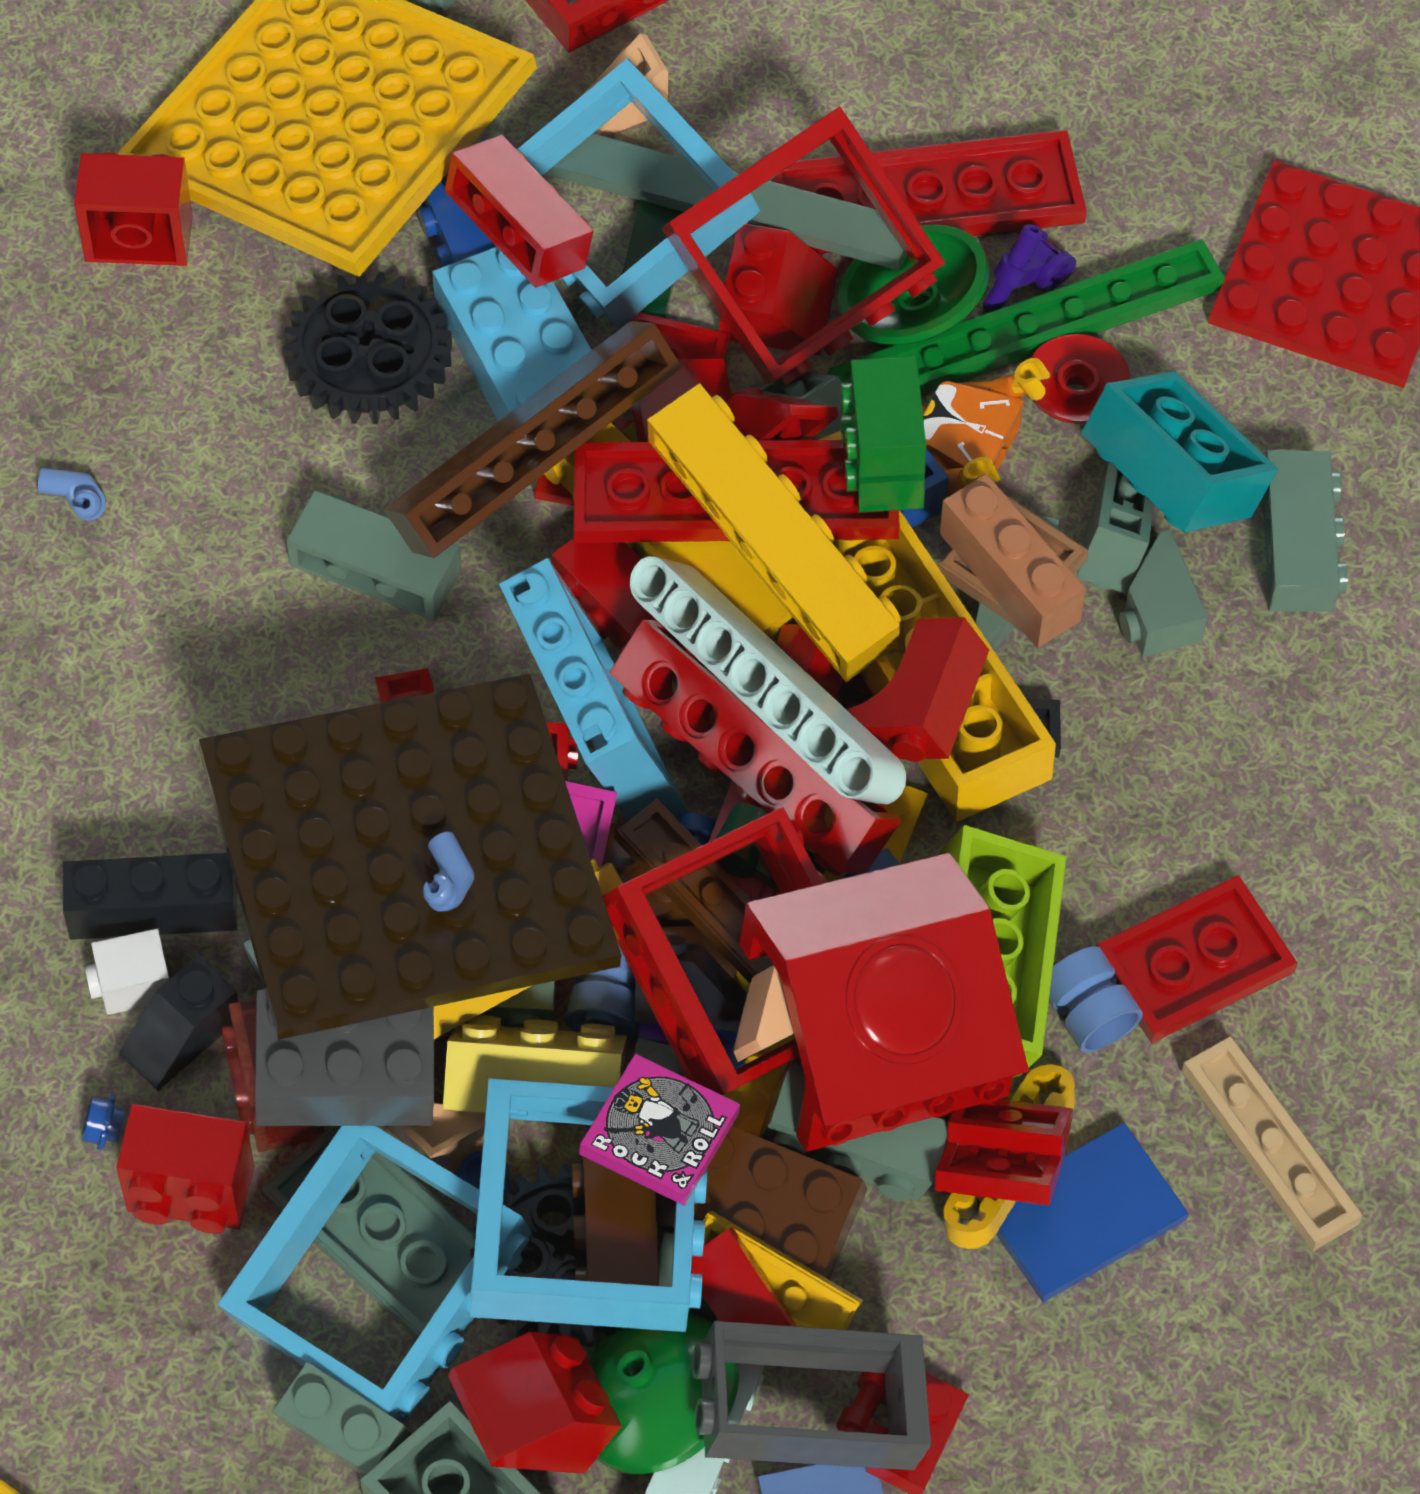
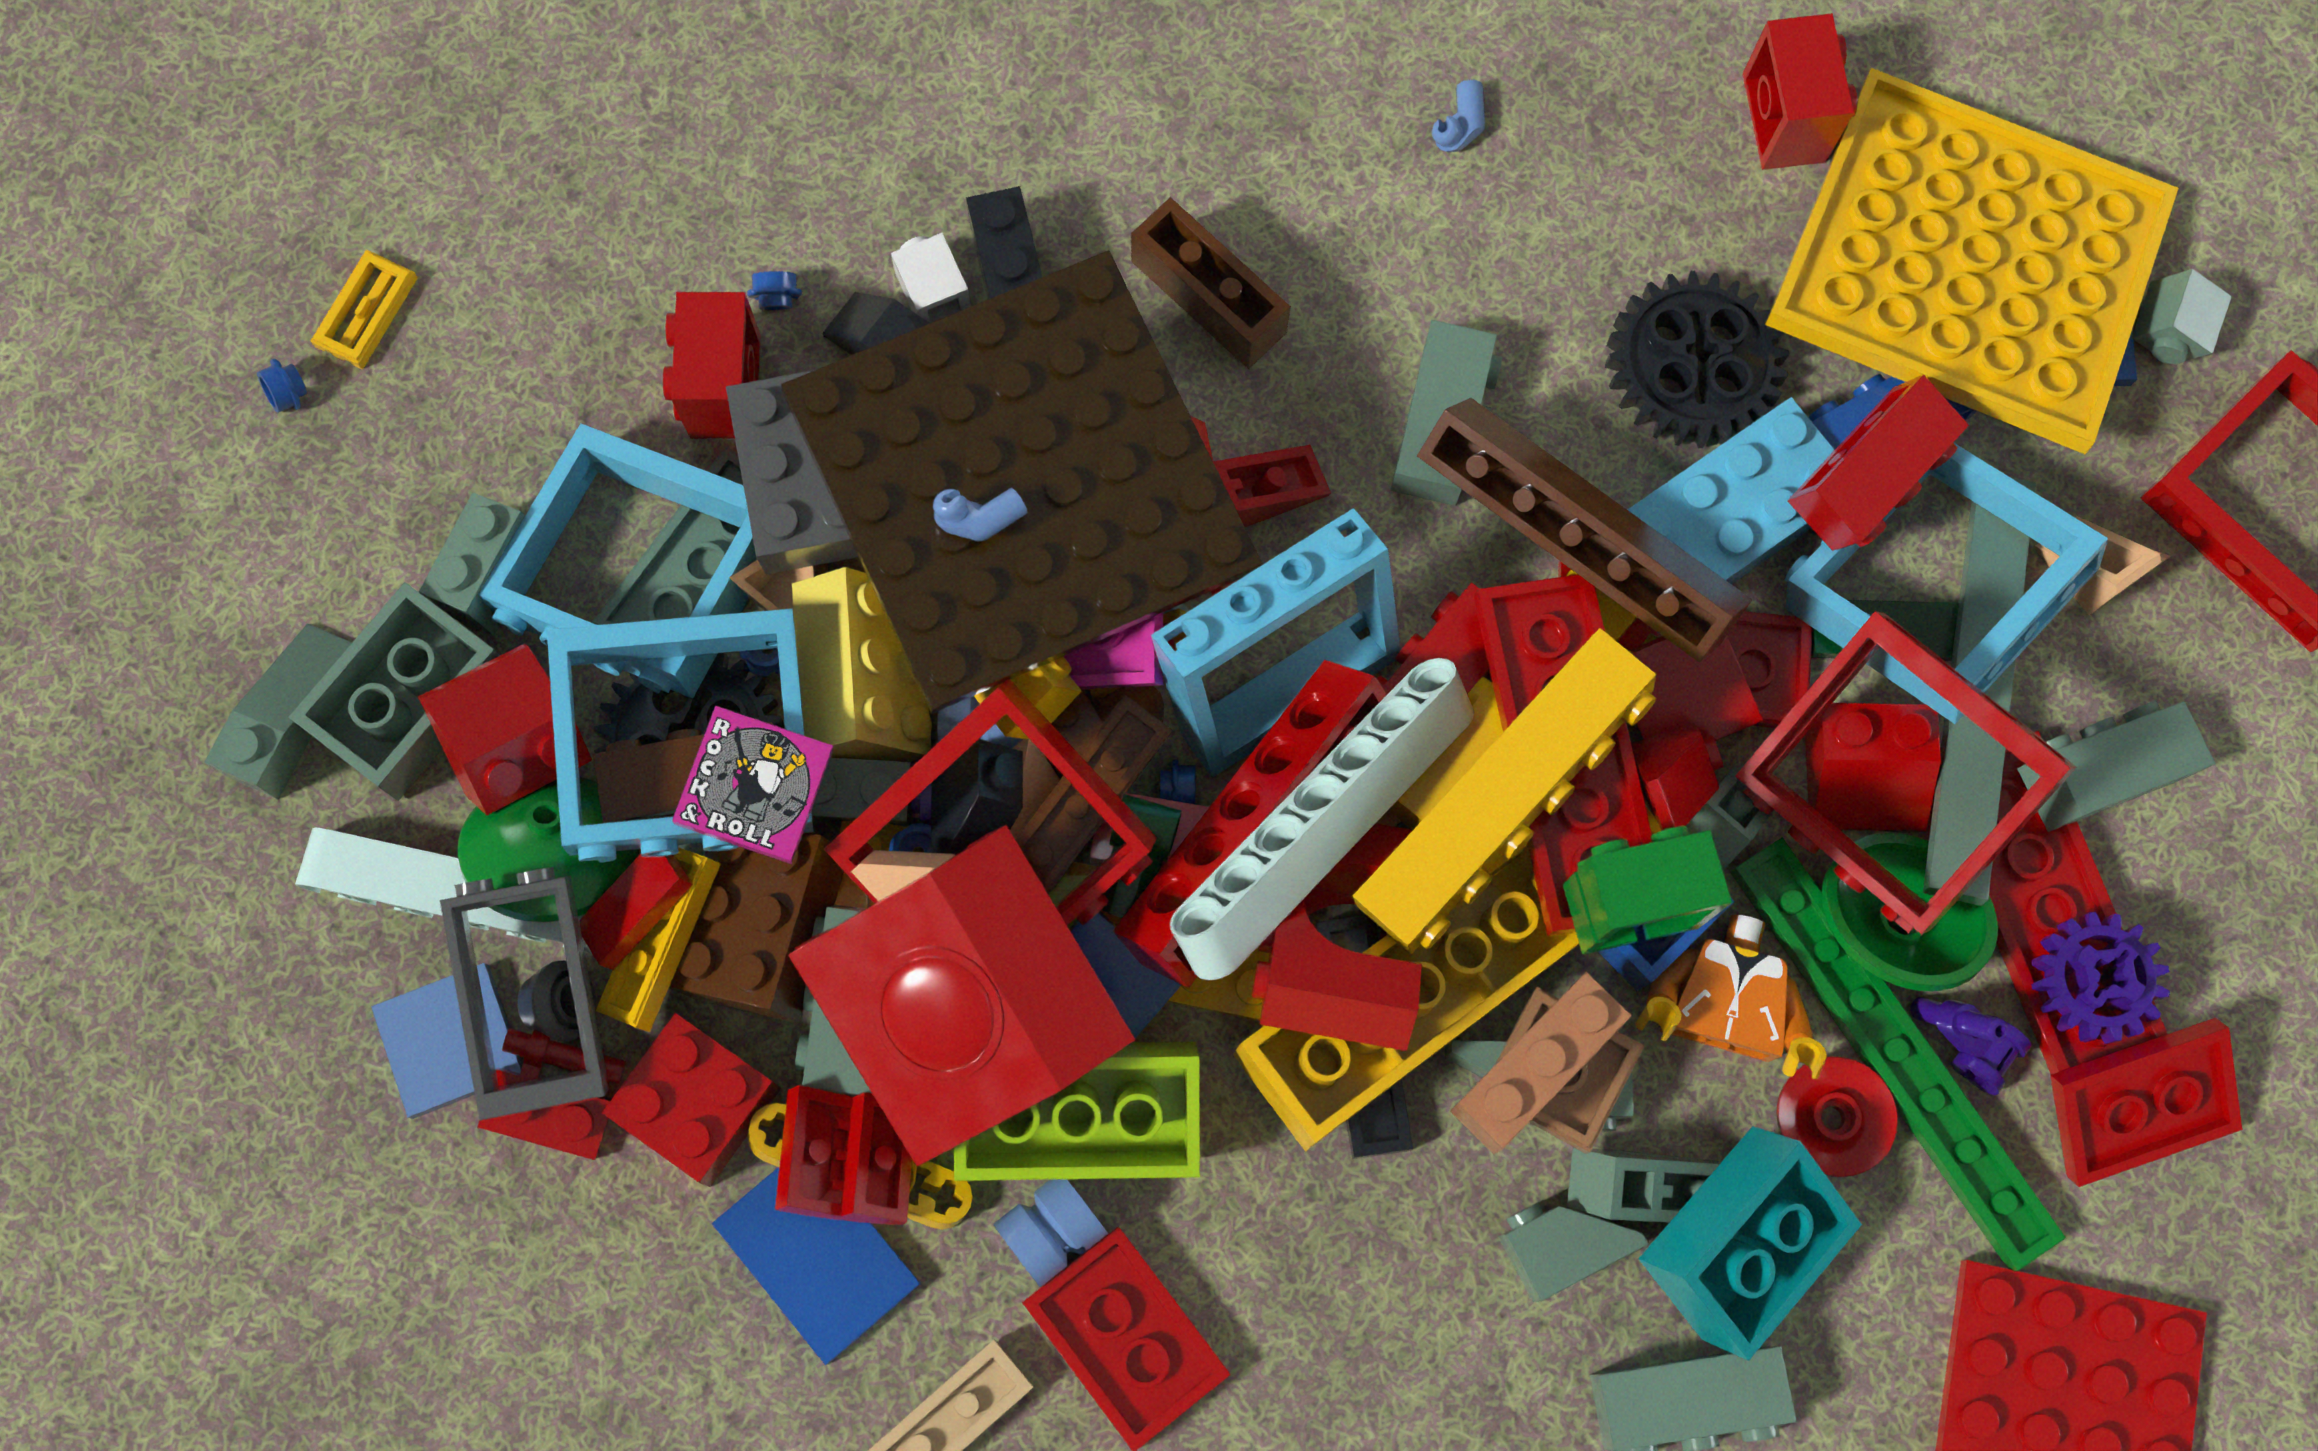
camera: 80 degrees right, 15 degrees up
none -> dark grey cone [518,960,596,1042]
none -> red brick [602,1013,781,1187]
none -> reddish brown brick [1131,197,1291,370]
none -> sand green brick [2017,701,2216,832]
none -> dark purple gear [2031,912,2170,1044]
none -> red plate [2050,1018,2243,1187]

